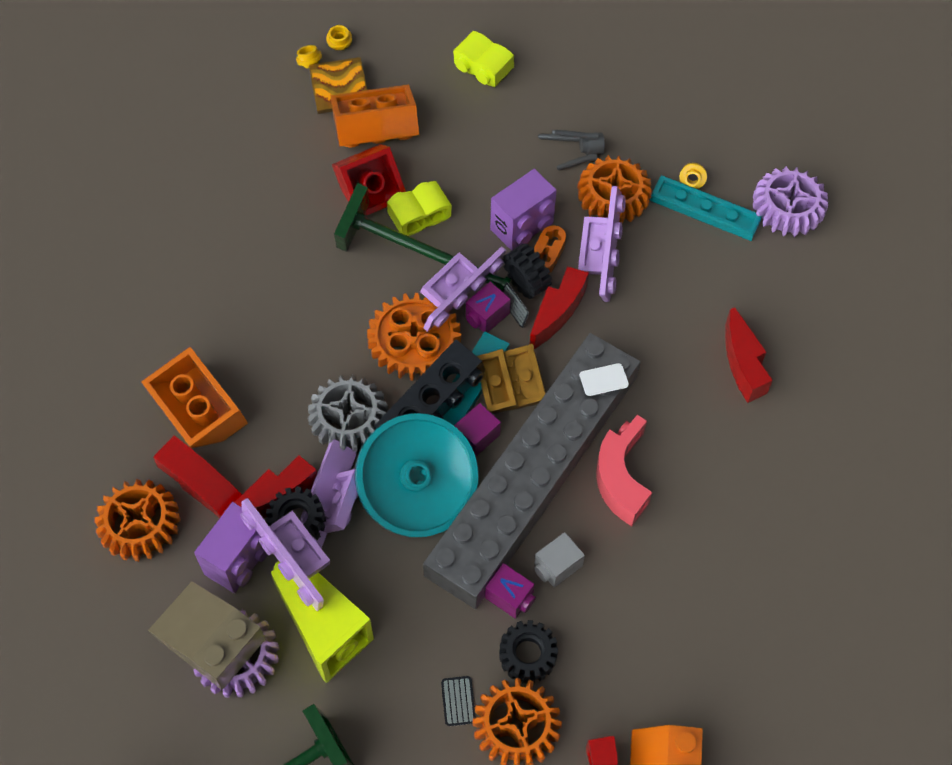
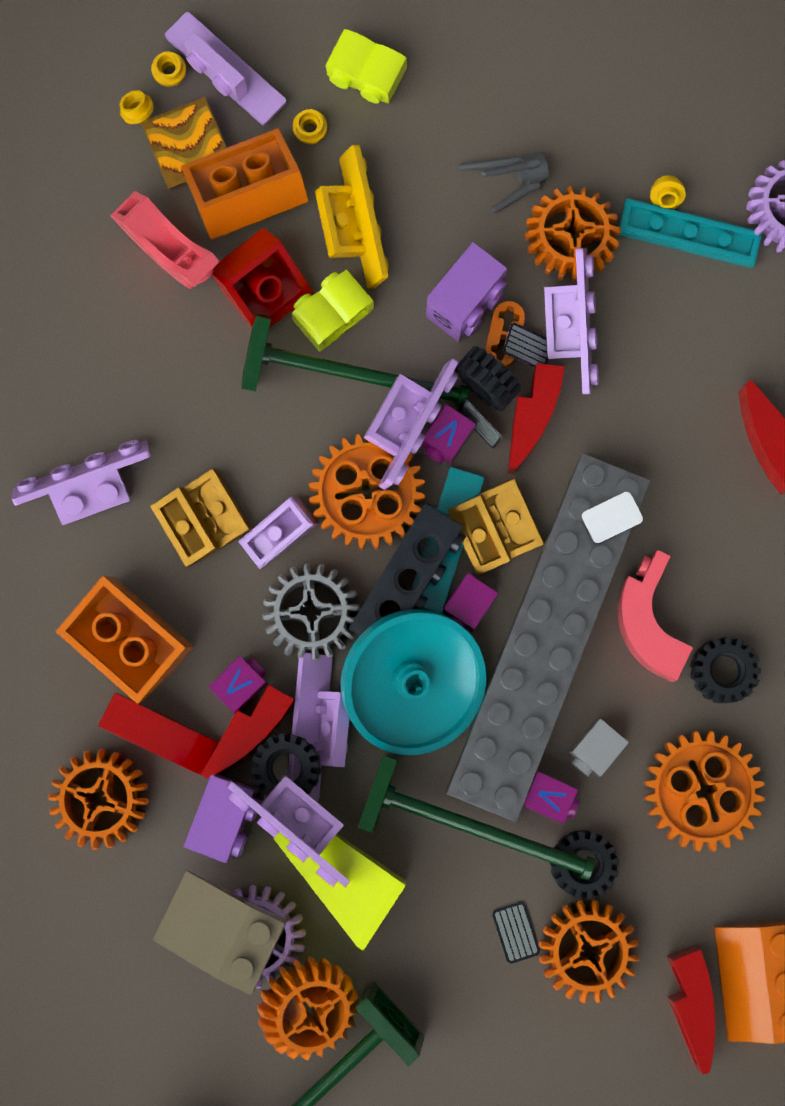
camera: 10 degrees left, 20 degrees up
none -> lavender bracket [12,440,151,525]
none -> coral arch [110,191,220,289]
none -> pearl gold slope [150,468,253,567]
none -> lavender bracket [165,12,287,126]
none -> magenta brick [208,656,268,713]
none -> lavender slope [238,496,319,569]
none -> orange gear [257,956,359,1061]
none -> yellow plate [293,109,327,144]
none -> yellow bracket [315,145,389,289]
none -> dark green tile [358,755,595,880]
none -> light grey sticker [504,323,548,368]
none -> orange gear [643,731,765,852]
none -> black tyre [690,637,761,704]

